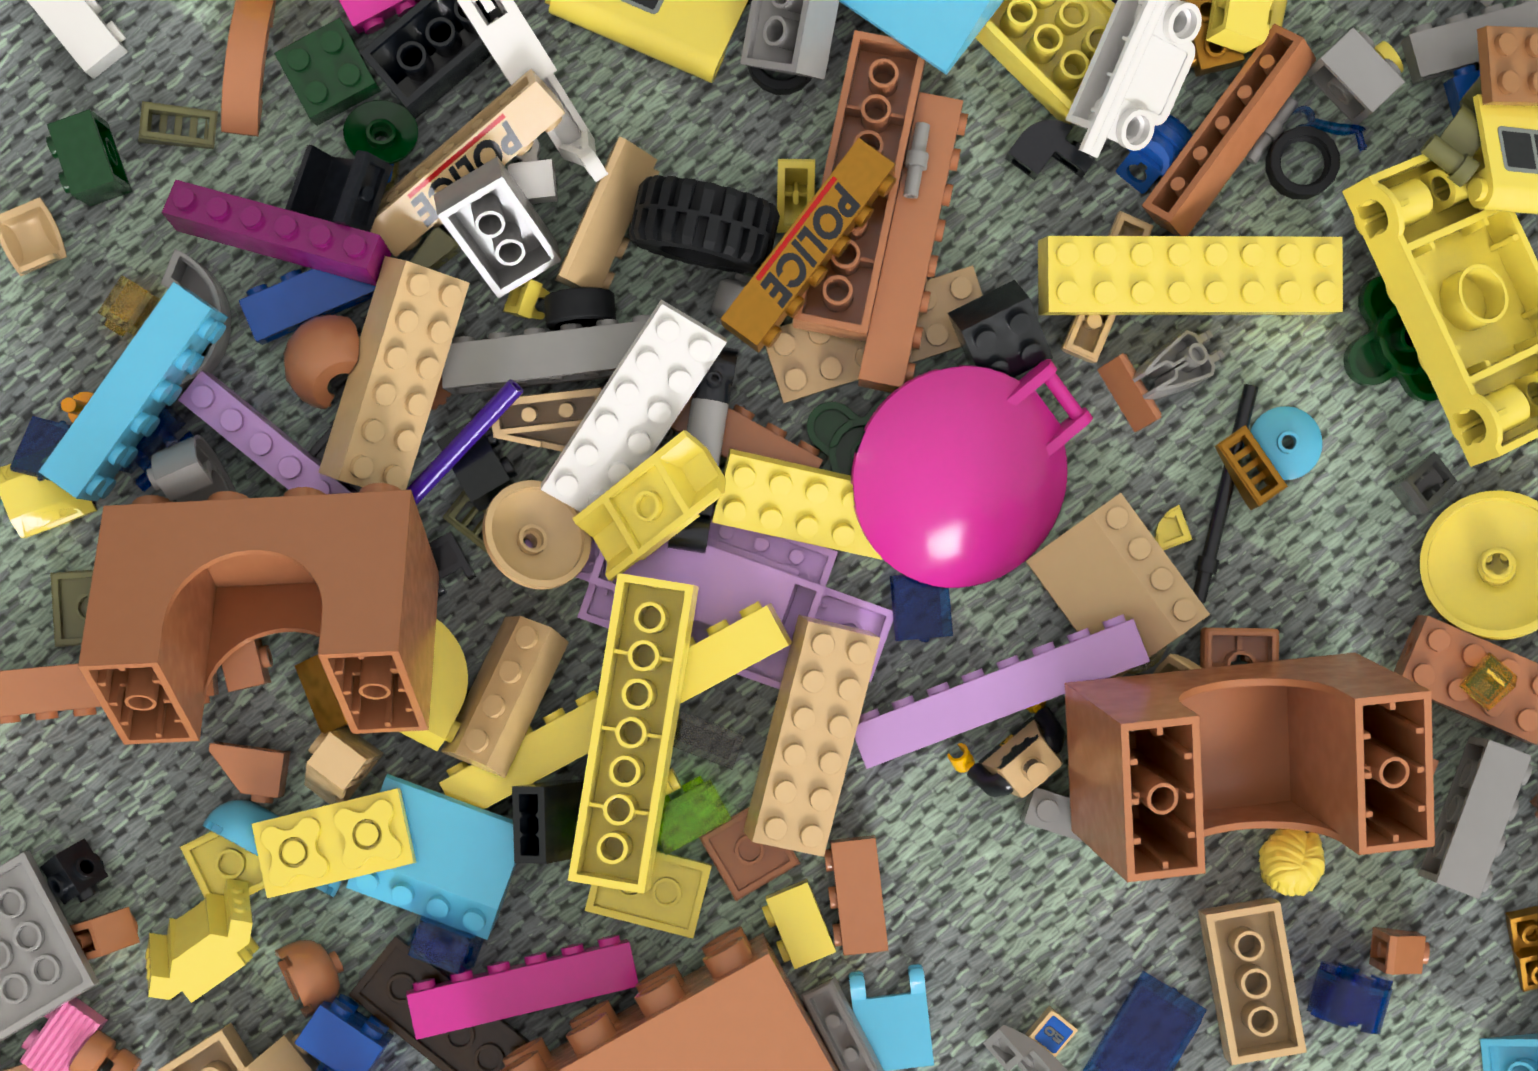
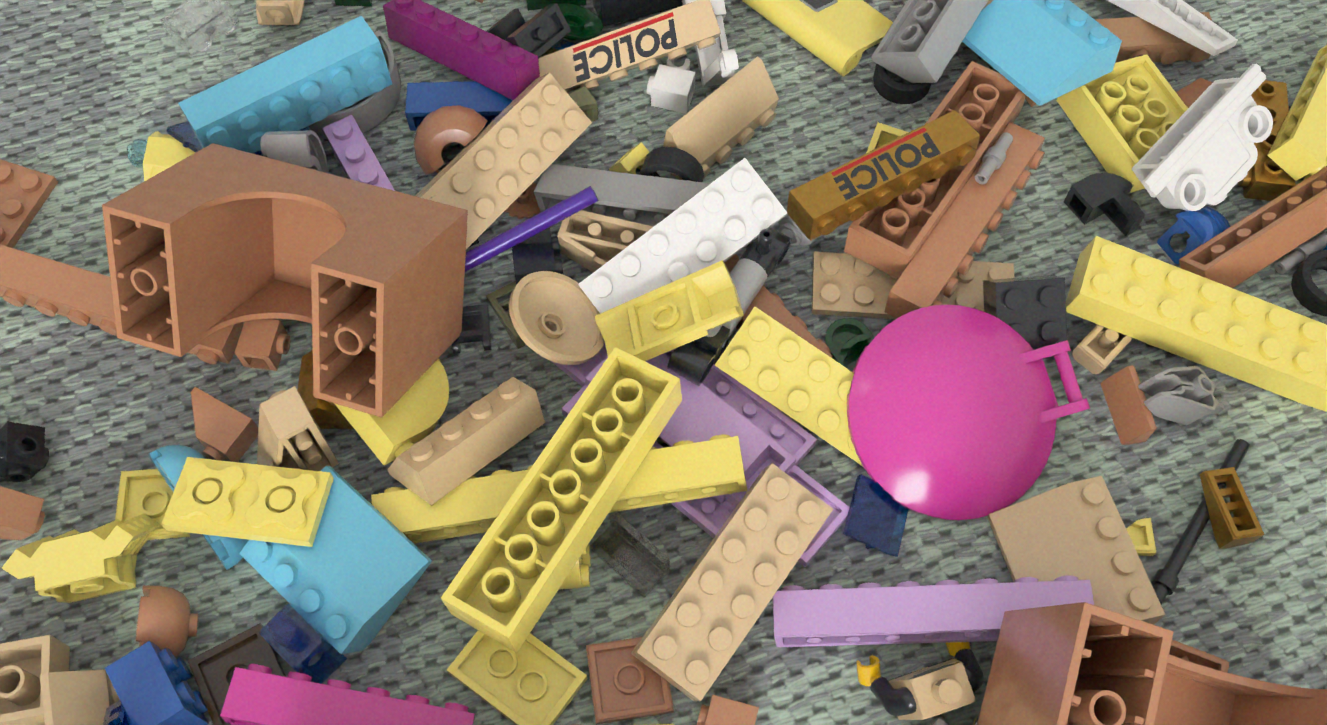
camera: 20 degrees right, 25 degrees down
light grey brick [433,156,562,298] -> none
black brick [512,780,584,864] -> none
black tyre [629,175,780,274] -> none
clear neon green brick [658,775,732,855] -> none
medium azure dish [1250,406,1322,480] -> none

